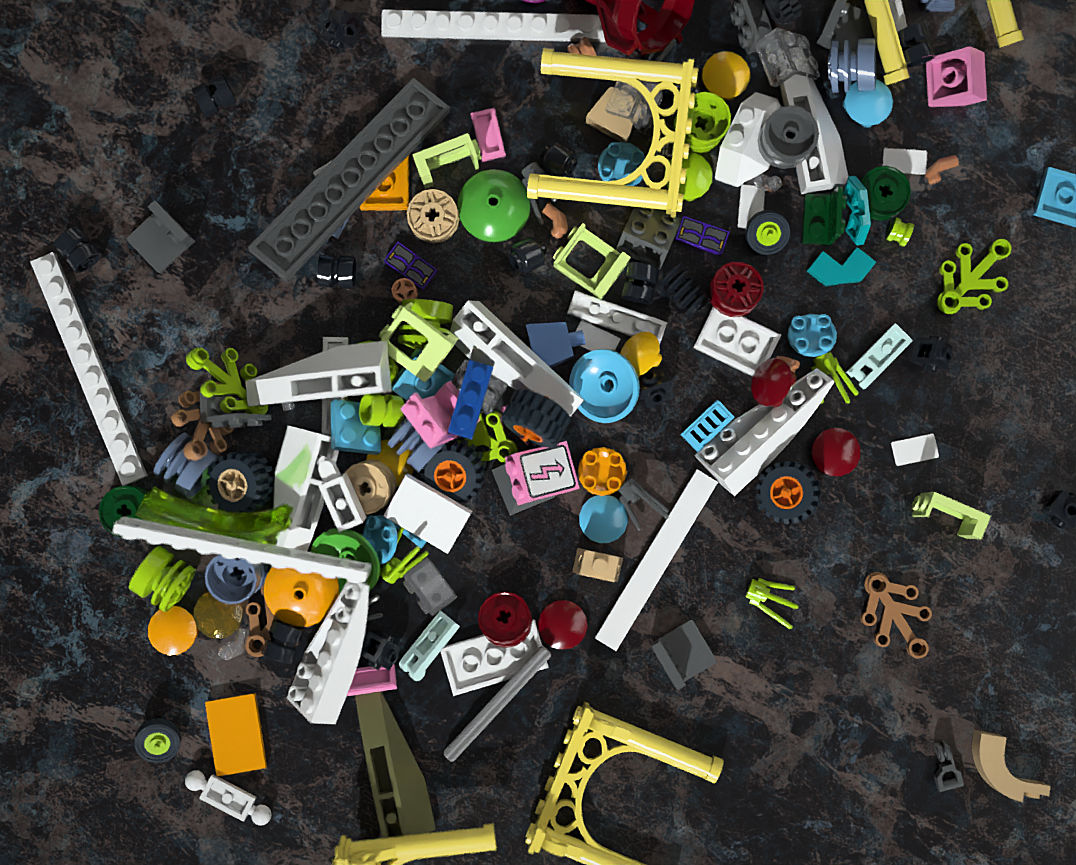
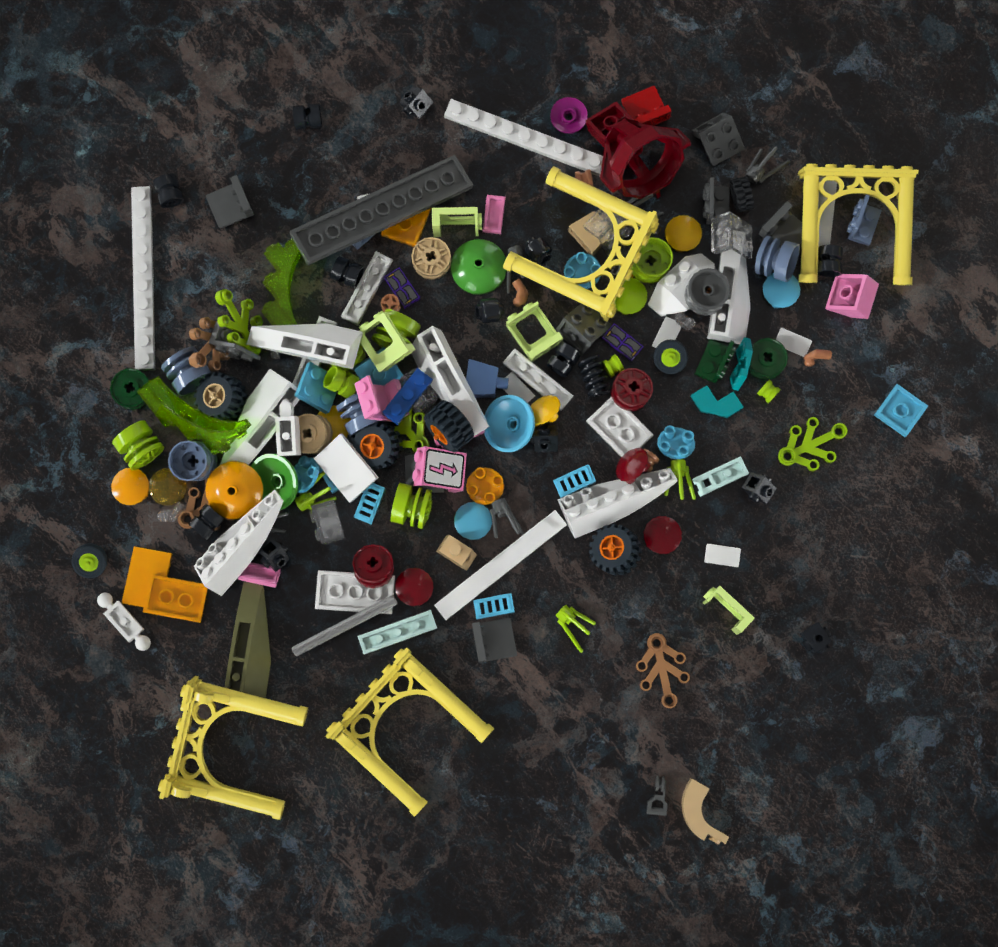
camera: 25 degrees right, 5 degrees down
white plate [113,516,372,583] -> none
light aqua plate [399,610,460,681] -> none
none -> light orange tile [143,574,208,623]
none -> clear neon green arch [261,239,302,326]
none -> white tile [341,251,393,326]
none -> medium azure slope [354,483,386,525]
none -> light aqua plate [357,610,438,655]
none -> lime wheel [390,483,432,529]
none -> medium azure slope [473,593,515,620]
none -> lime wheel [602,354,624,378]

